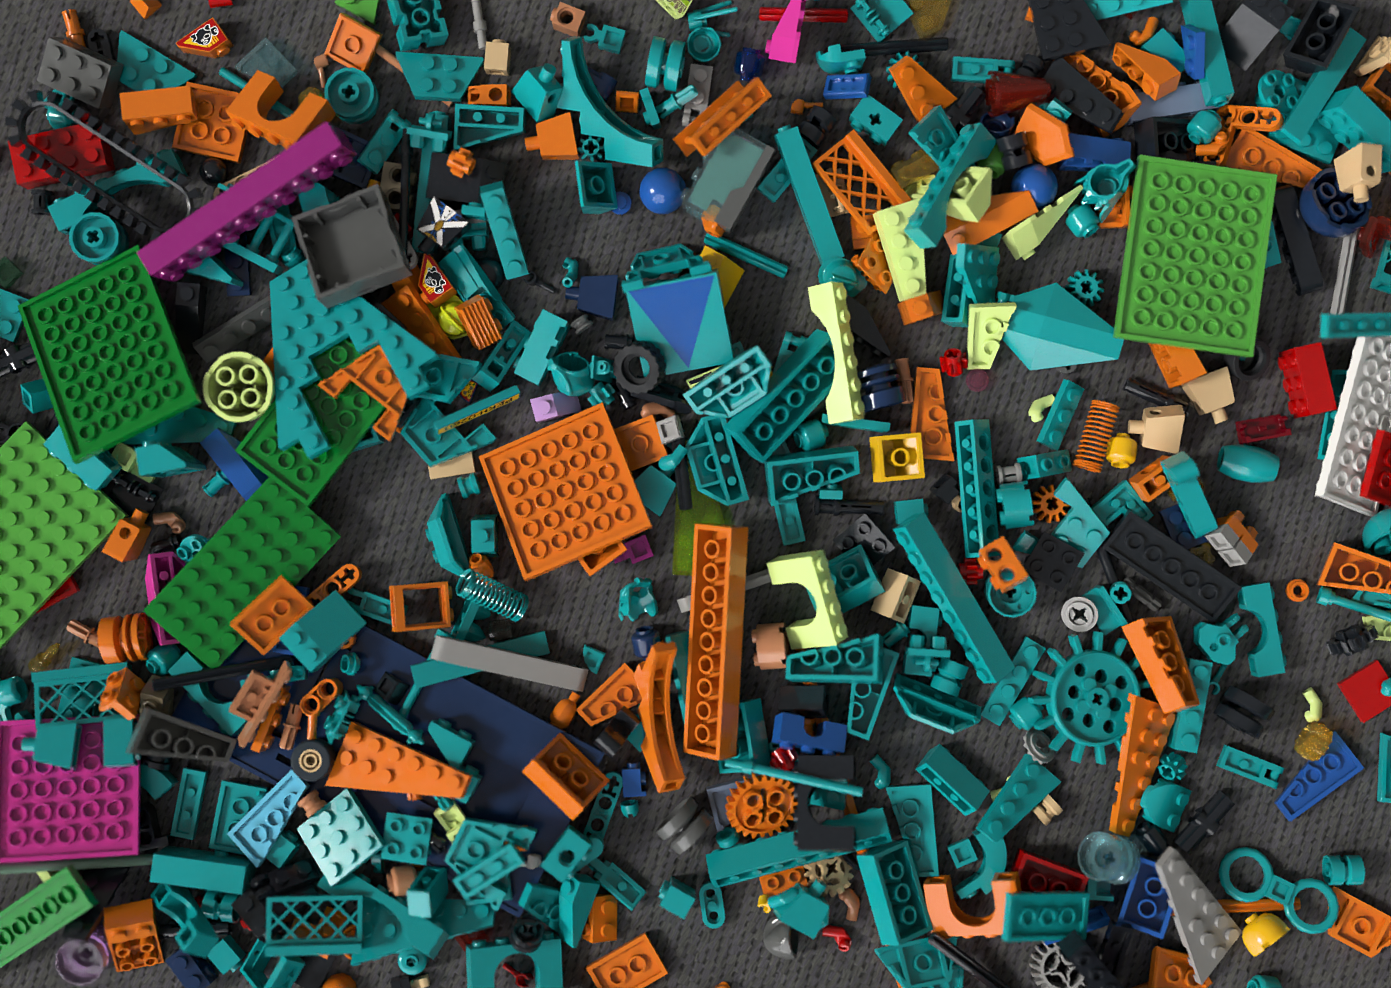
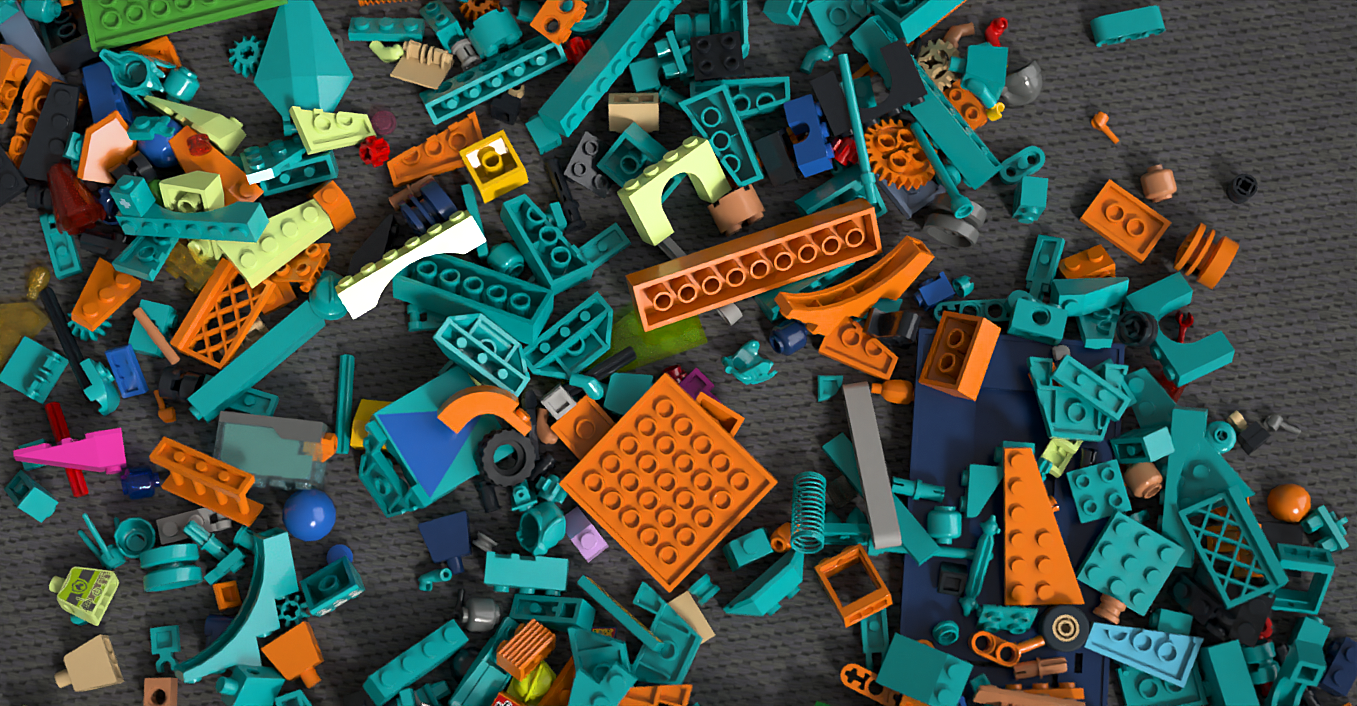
camera: 110 degrees left, 10 degrees down
none -> clear yellow cylinder [26,266,51,301]
none -> teal brick [109,175,156,217]
none -> teal plate [127,116,175,140]
none -> nougat piece [133,307,180,365]
none -> clear red bush [186,134,212,156]
none -> teal bush [233,525,256,555]
none -> tan hinge [390,40,455,90]
none -> orange arch [437,385,532,436]
none -> dark grey head [459,597,500,632]
none -> dark red plate [661,364,687,383]
none -> black hinge [690,31,745,83]
none -> teal pin [890,476,945,503]
none -> teal piece [910,122,974,219]
none -> teal head [927,506,962,544]

